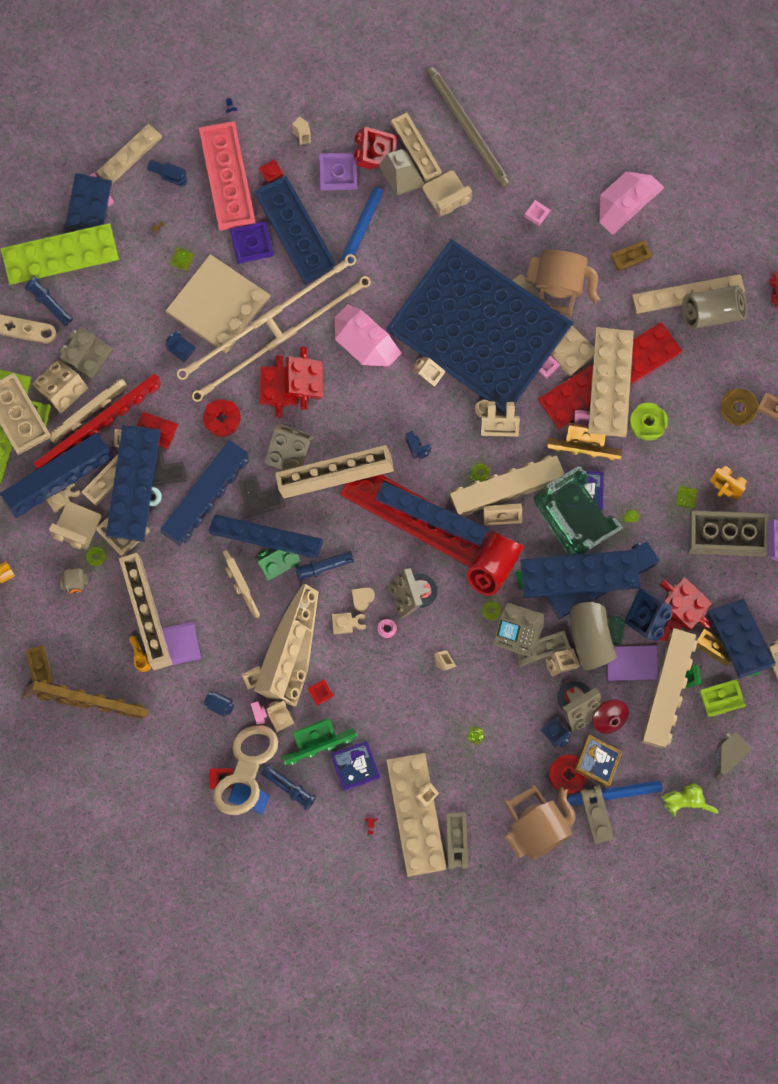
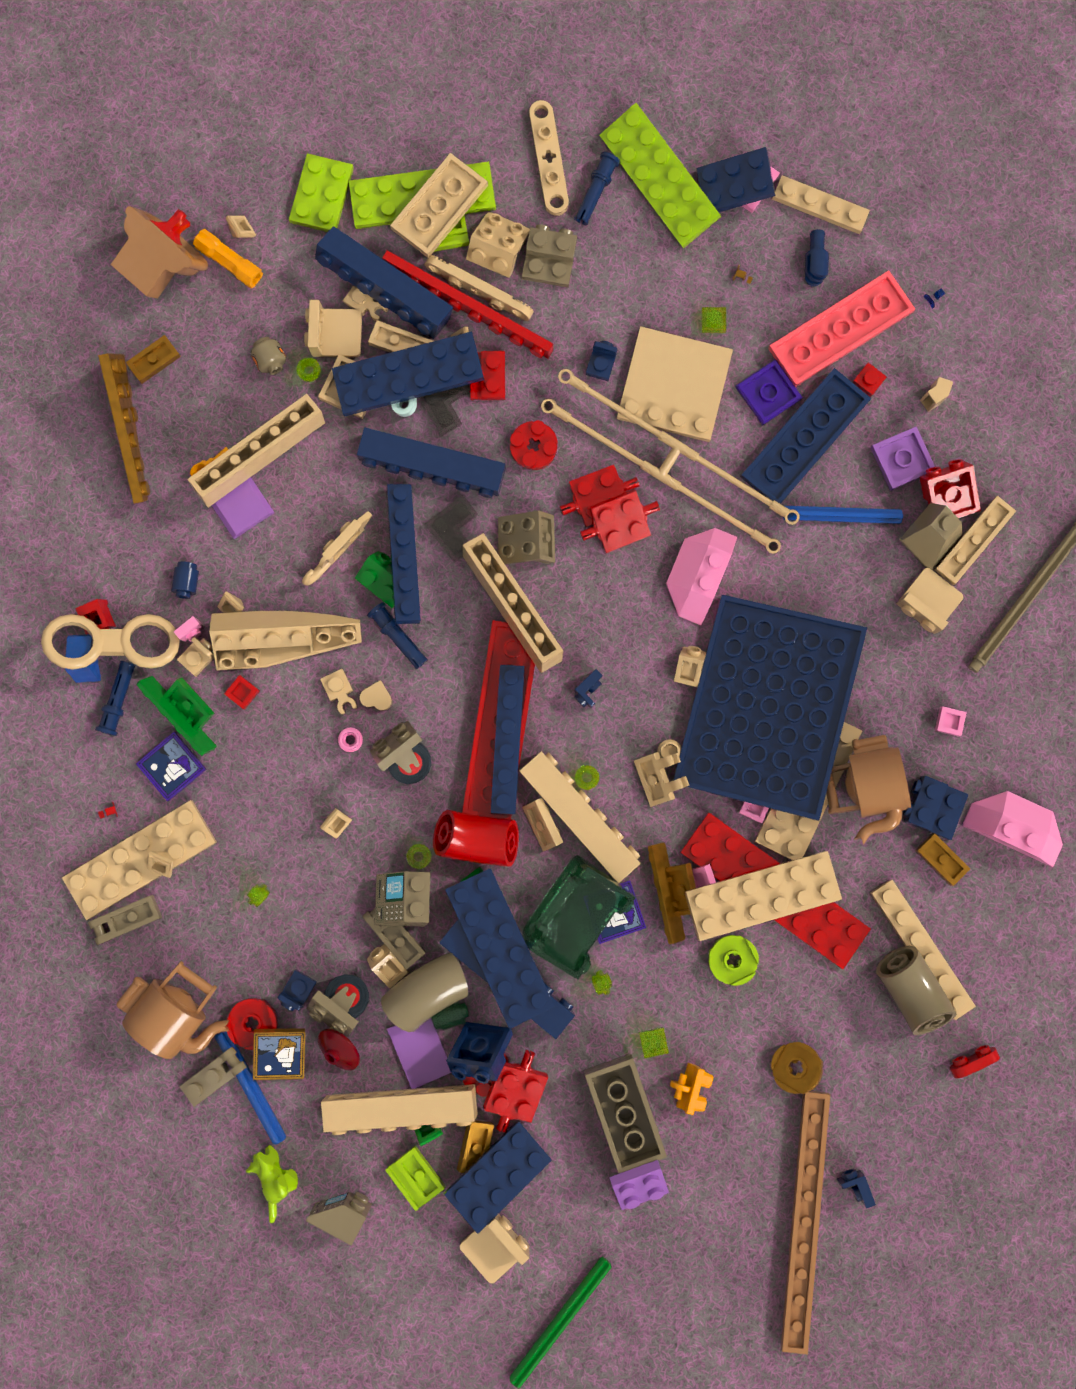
camera: 70 degrees right, 10 degrees up
none -> dark blue plate [903,776,969,840]

